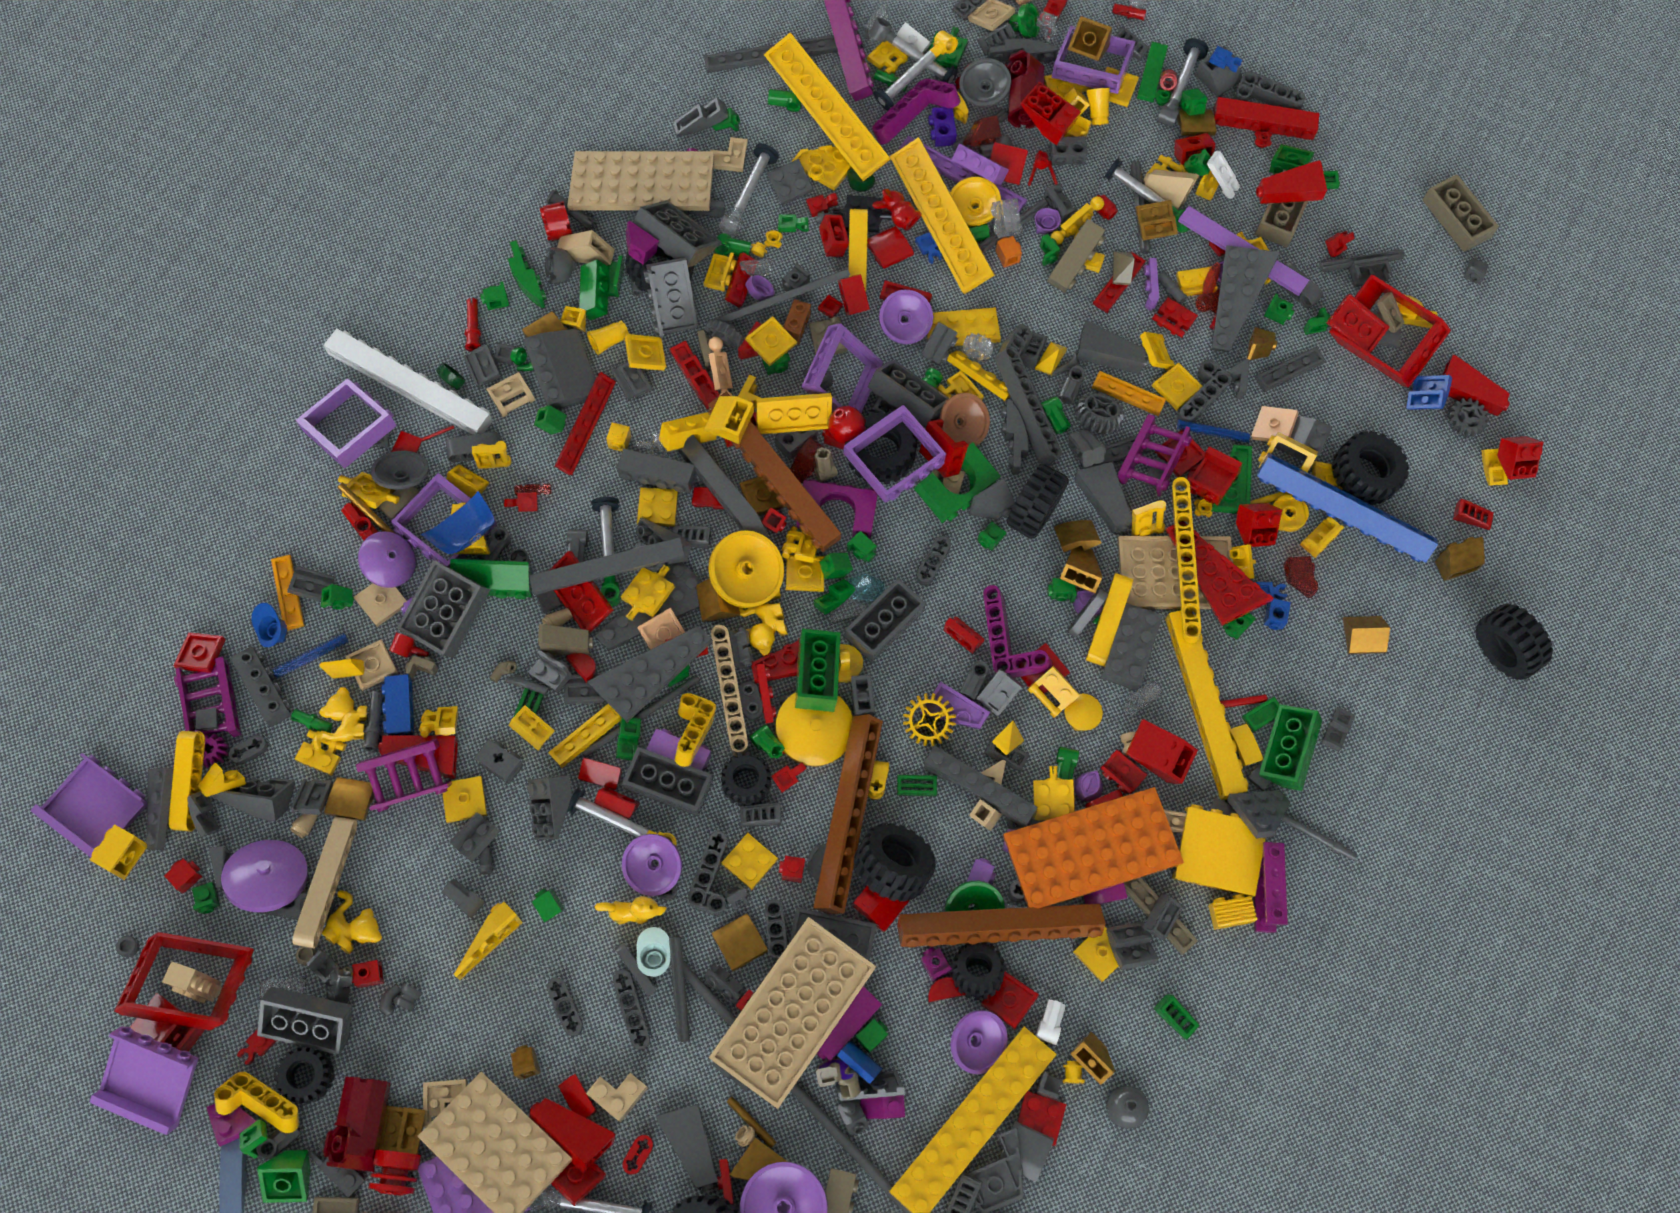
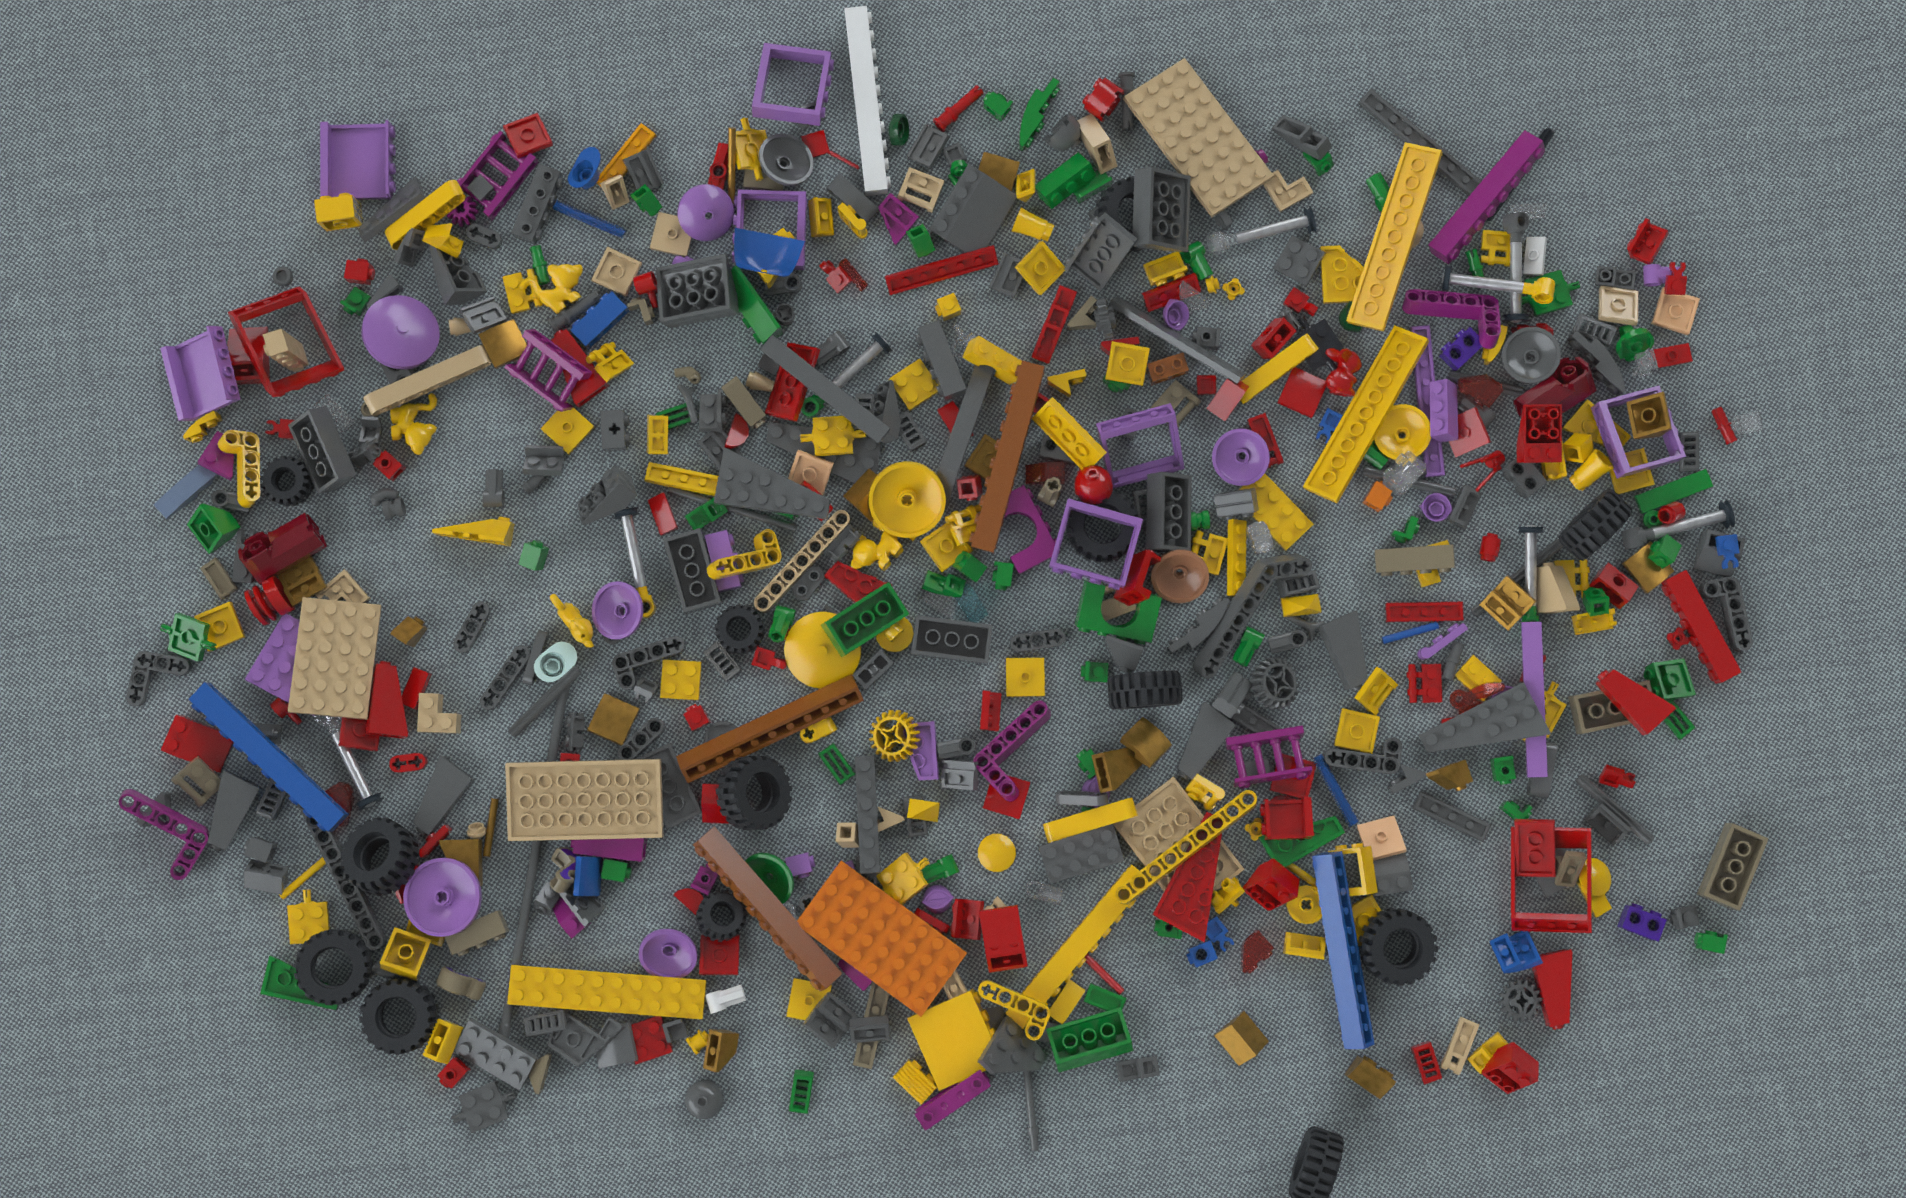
camera: 60 degrees right, 15 degrees up
green bracket [239,1119,268,1159] -> none
yellow slope [319,659,364,679] -> none
red slope [594,787,640,818] -> none
magenta slope [625,221,659,265] -> none
yellow slope [704,396,754,444] -> none
light nougat plate [709,337,733,396] -> none
red plate [756,664,777,723] -> none
green plate [778,214,809,232] -> none
yellow plate [808,164,825,181] -> none
yellow plate [1027,666,1080,718] -> none
yellow plate [1050,196,1104,245] -> none
light orange tile [1092,371,1166,416] -> none
dark tan slope [1113,251,1135,285] -> none
white hinge [1207,151,1240,199] -> none
none -> yellow slope [183,411,223,443]
none -> tan slope [600,175,630,210]
none -> magenta wing [878,193,920,246]
none -> yellow beam [978,980,1050,1041]
none -> yellow plate [1006,658,1045,697]
none -> blue bar [1381,621,1439,644]
none -> tan plate [1440,1017,1479,1075]
none -> black tyre [1558,489,1633,561]
none -> dark purple brick [1617,903,1667,942]
none -> green brick [1694,930,1728,954]

